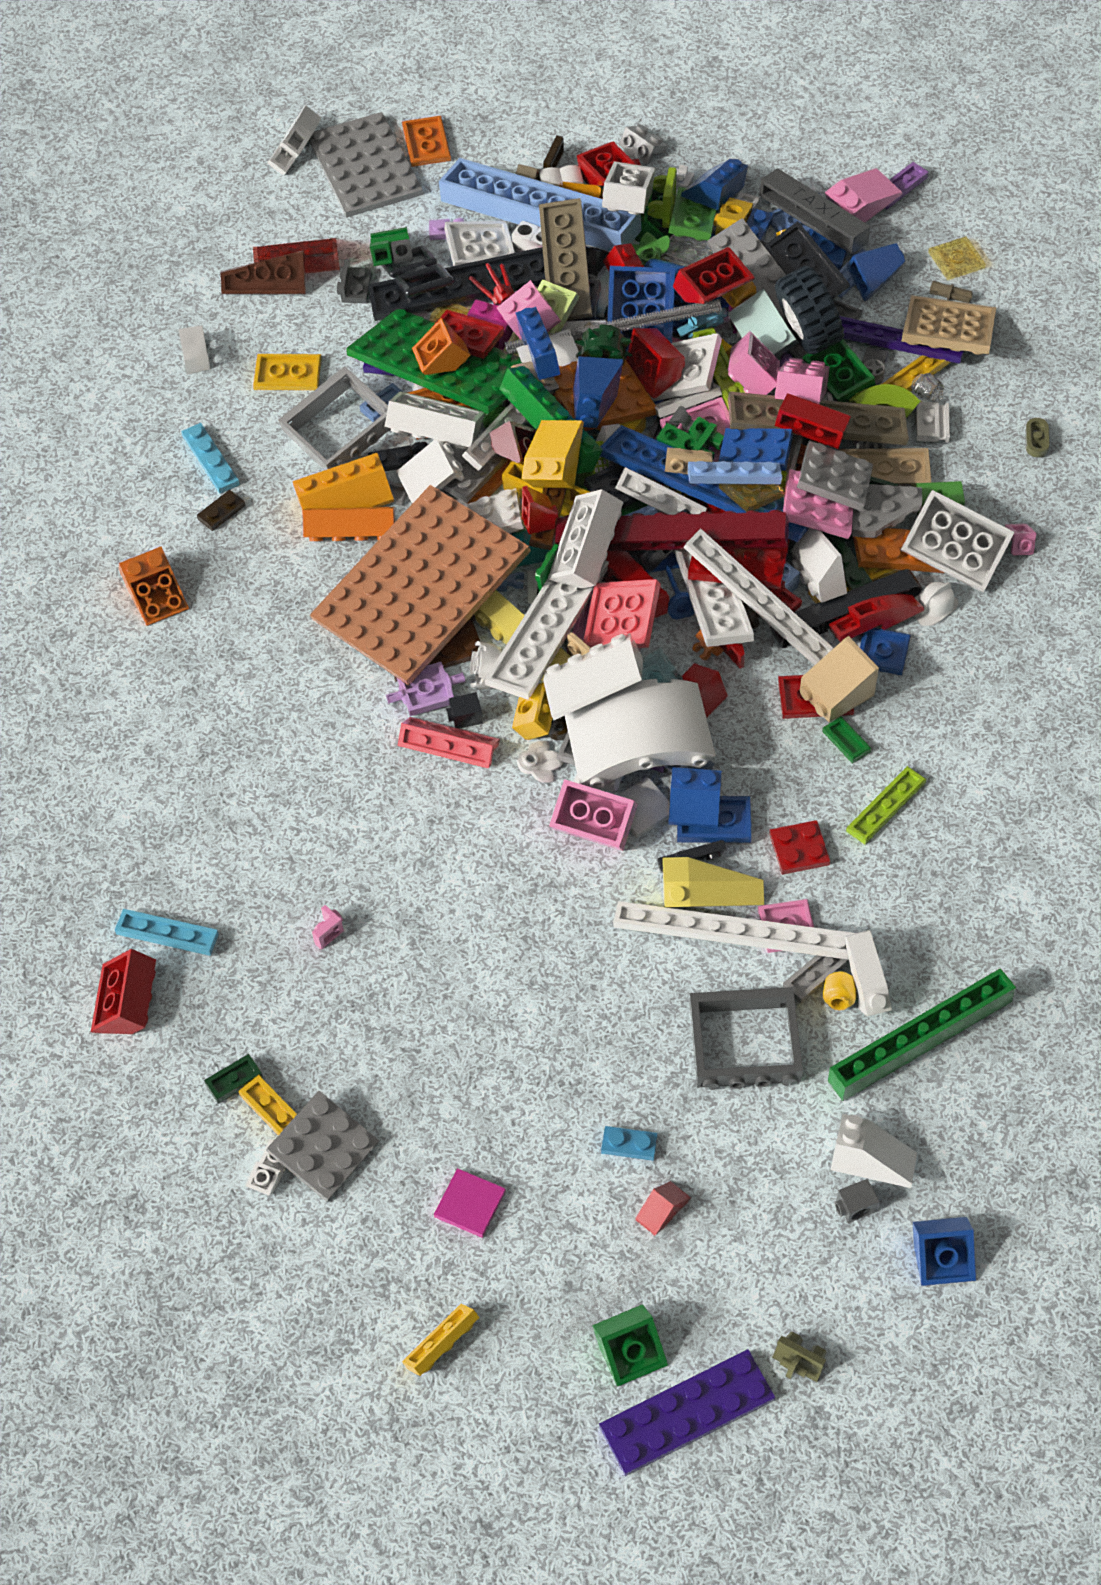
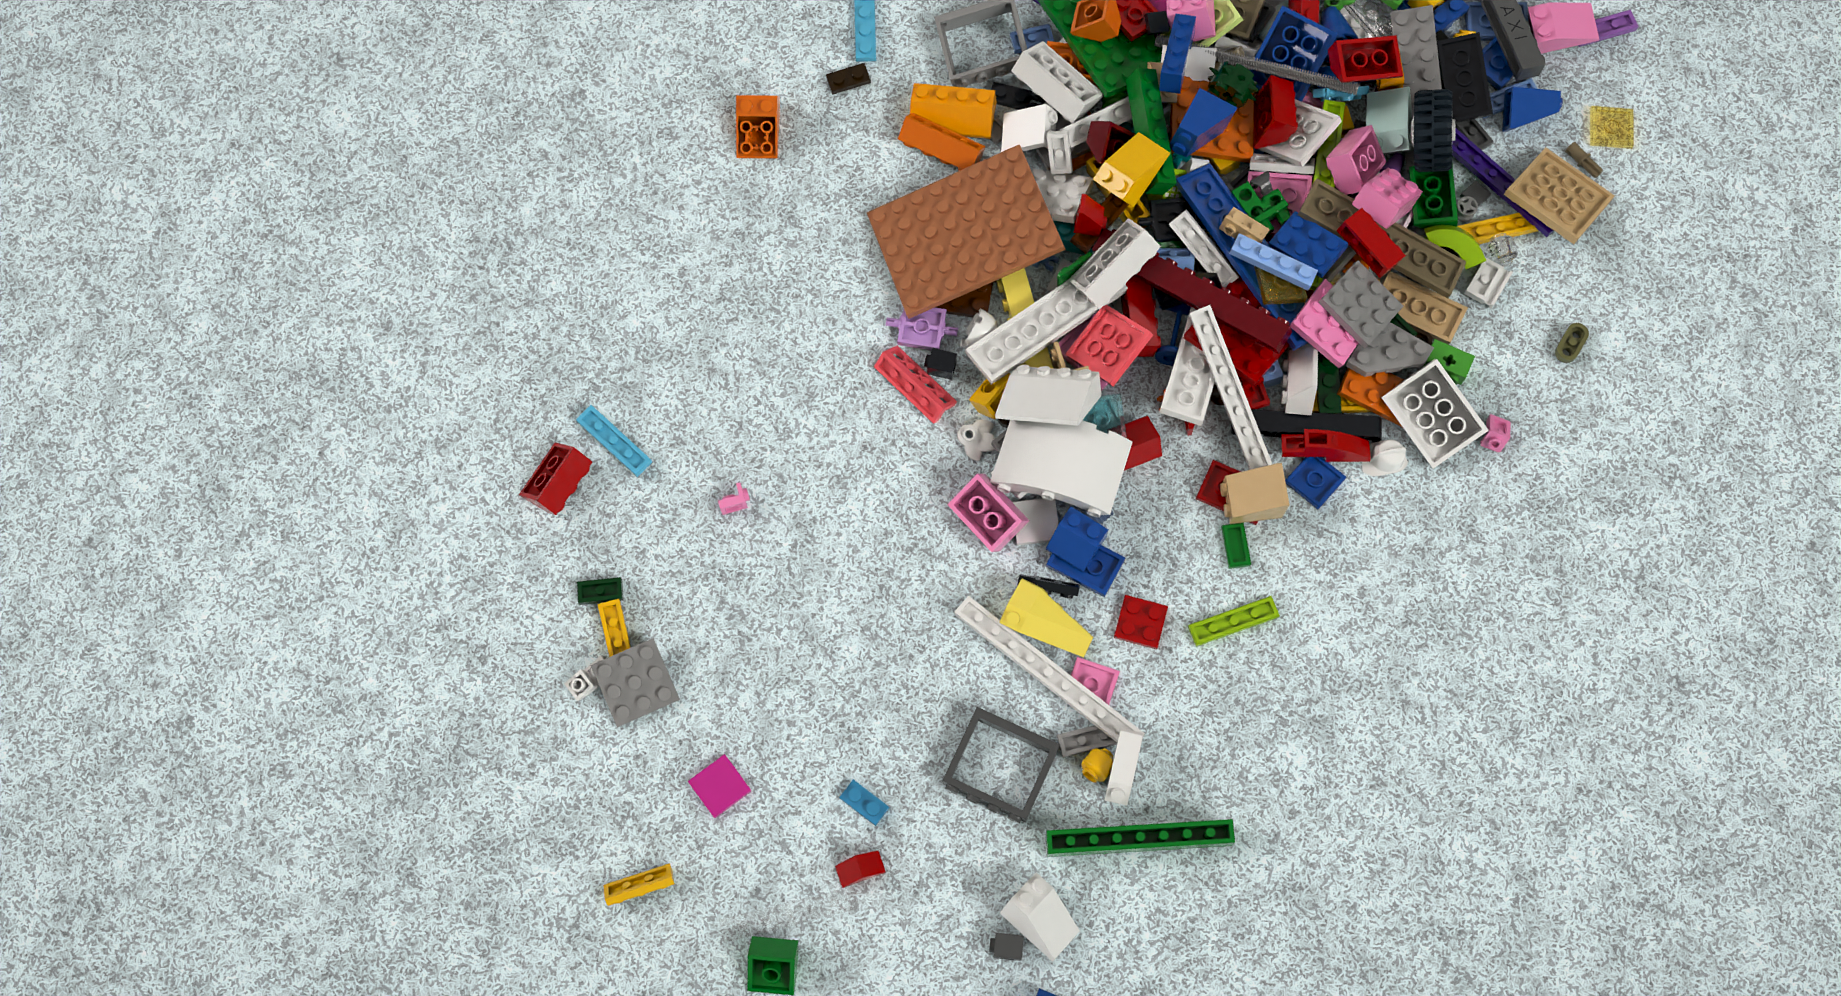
camera: 30 degrees right, 15 degrees up
none -> white plate [1047,130,1073,174]
none -> black tile [1144,11,1169,35]

